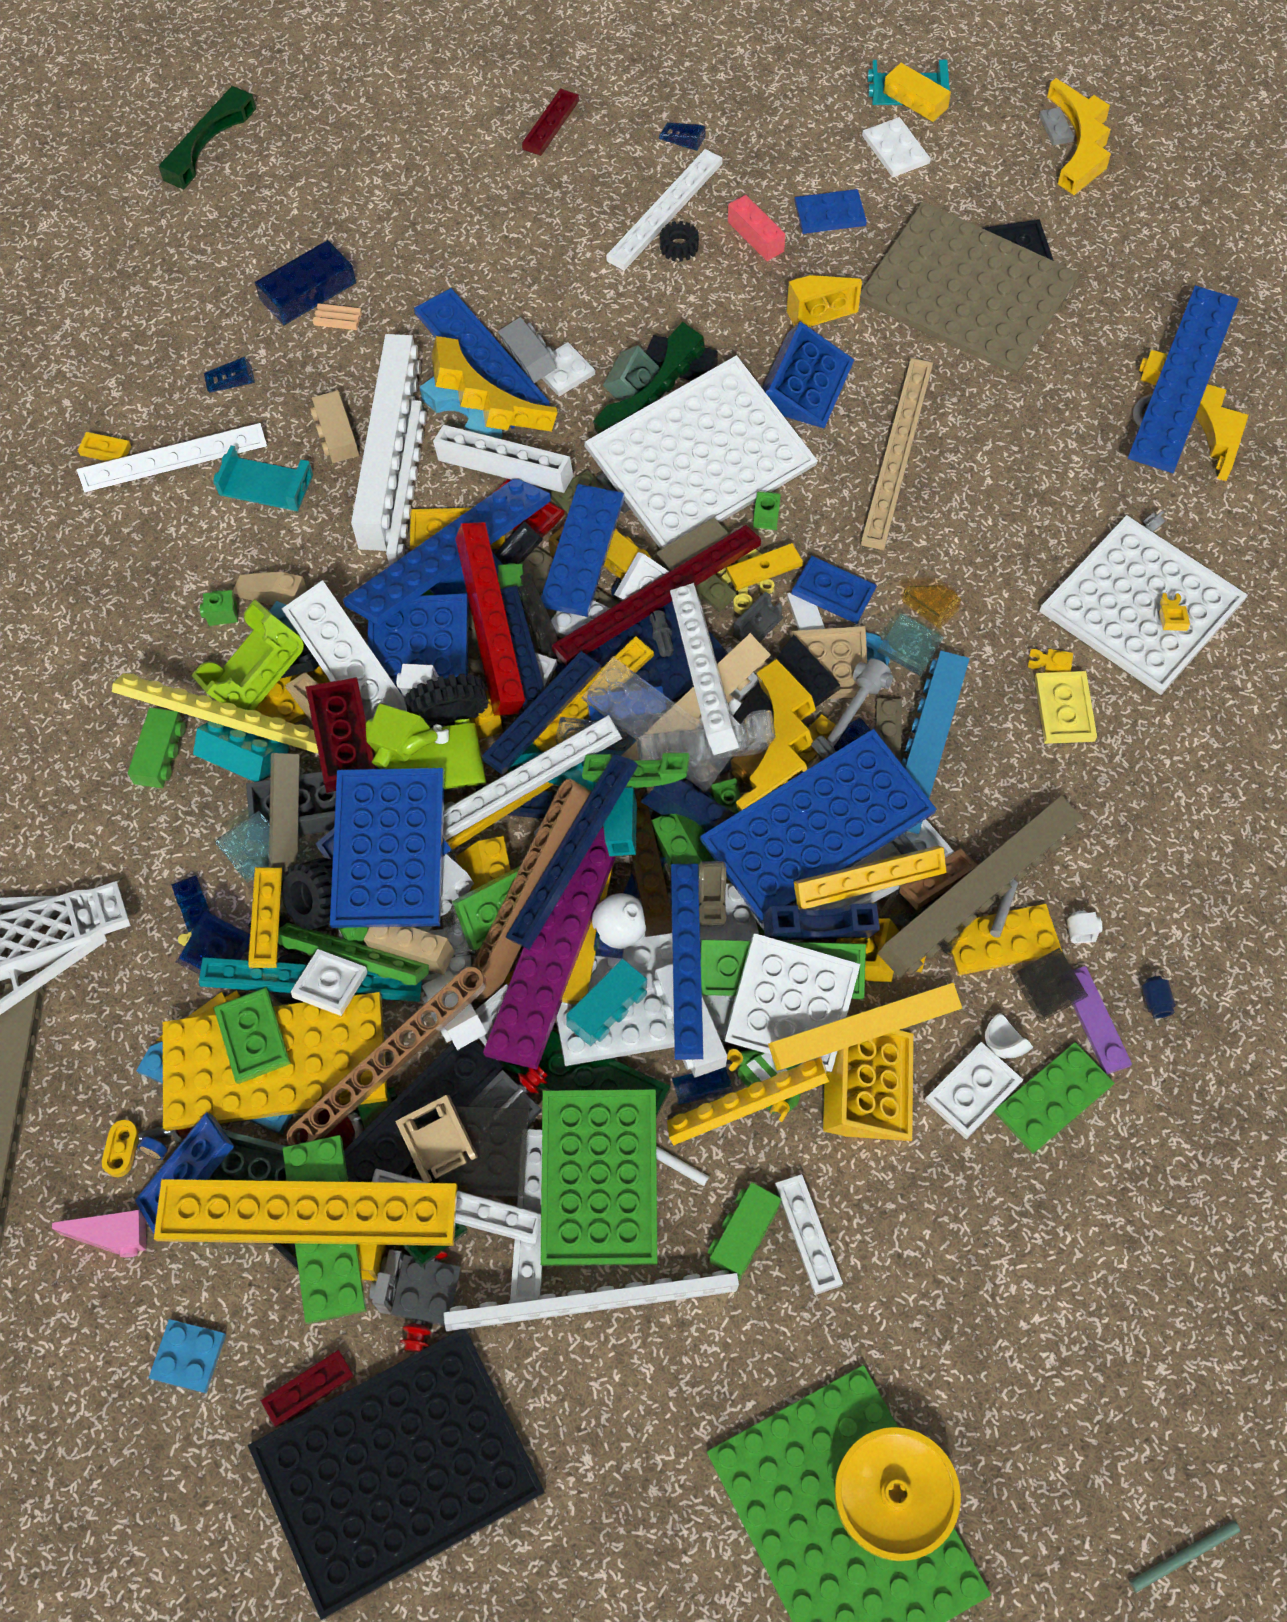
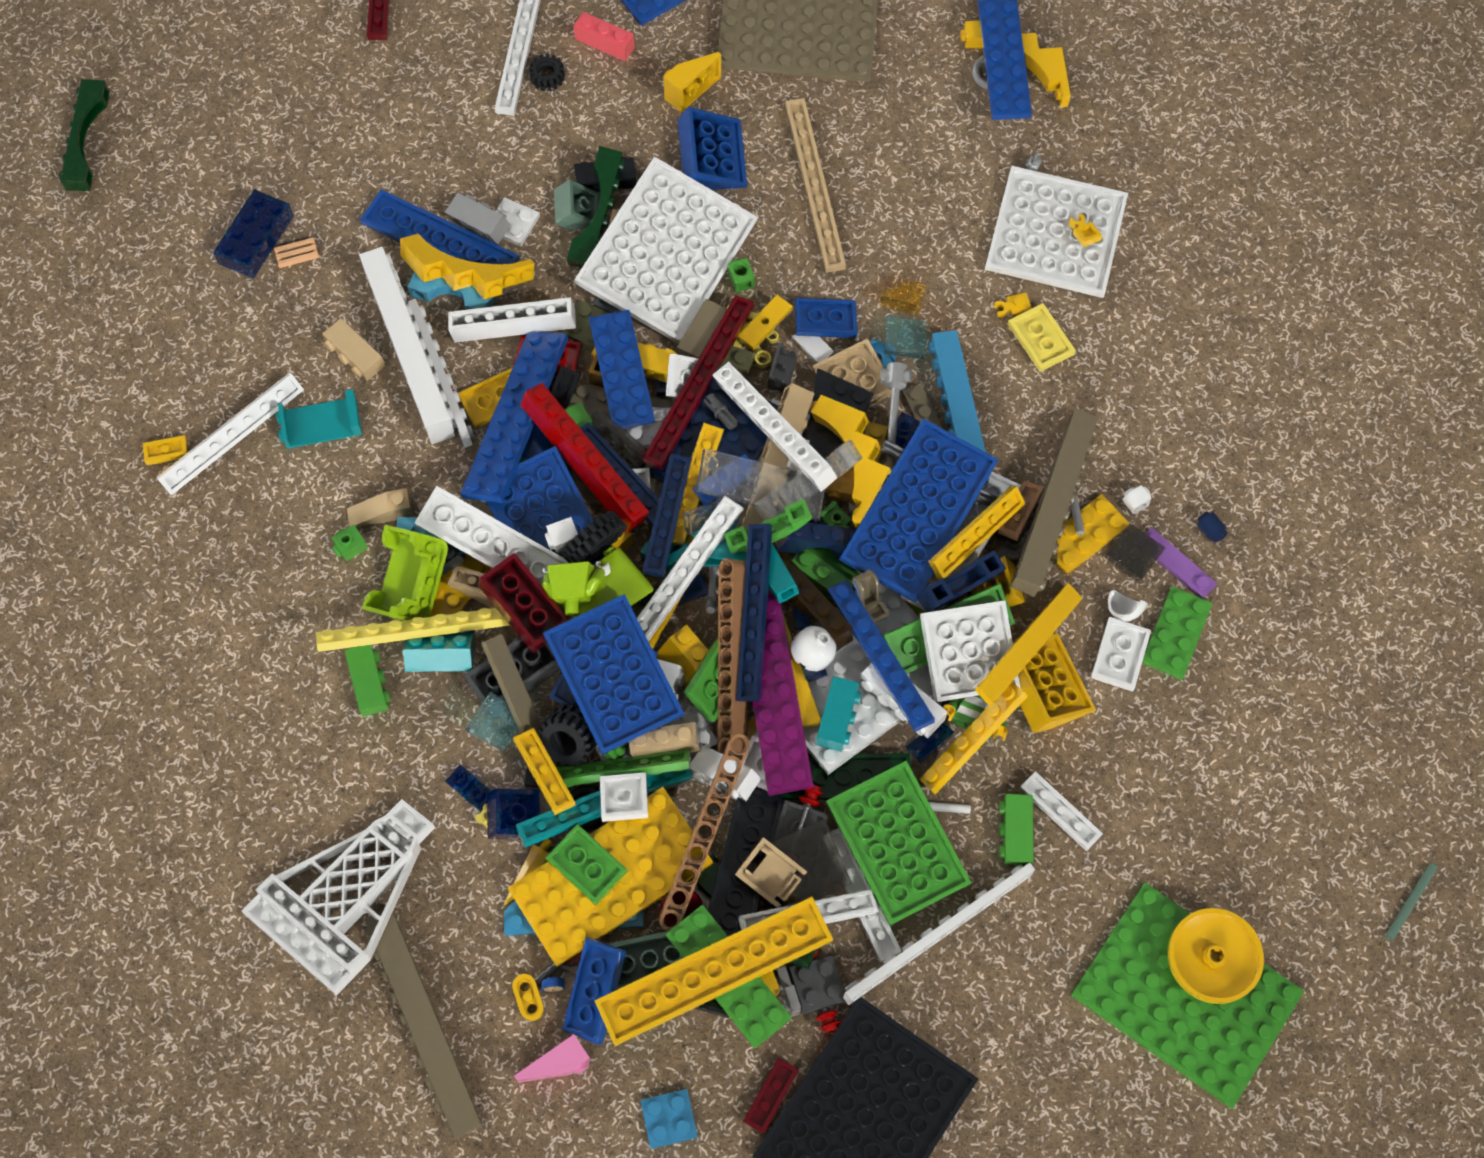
camera: 30 degrees left, 5 degrees up
clear blue slope [204,357,255,393] -> none

